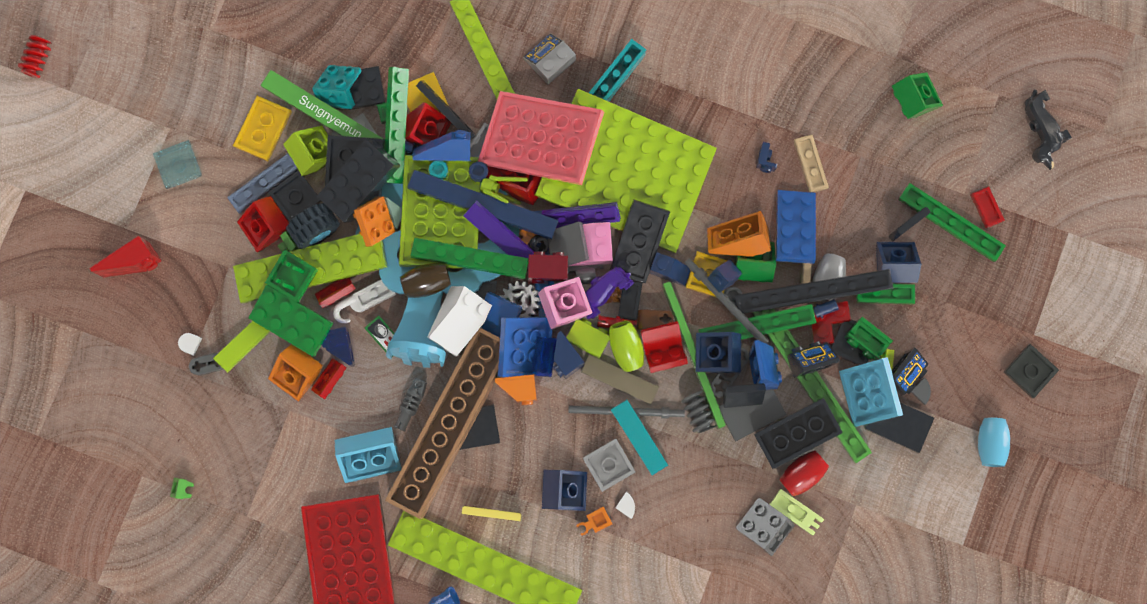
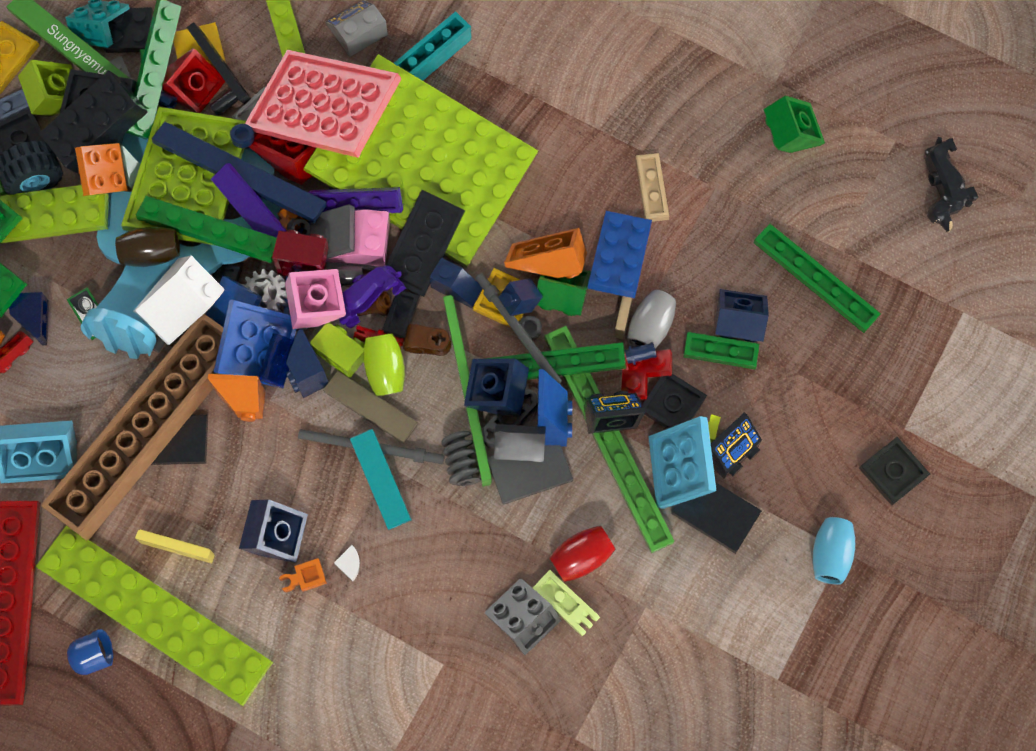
camera: 10 degrees right, 10 degrees down
red plate [315,277,356,309] -> none
white plate [333,280,396,323] -> none
dark grey hinge [394,378,427,431] -> none
blue slope [413,130,471,161] -> none
teal tile [429,160,448,180] -> none
lime plant [480,175,528,205] -> none
light grey plate [583,439,635,492] -> none
red bracket [641,321,688,373] -> none
black tile [735,269,893,314] -> none
black brick [754,397,843,469] -> none
dark blue bracket [756,142,777,173] -> none
green hinge [845,317,893,361] -> none
black tile [889,207,931,242] -> none
dark grey tile [911,377,931,405] -> none
red tile [970,186,1005,229] -> none

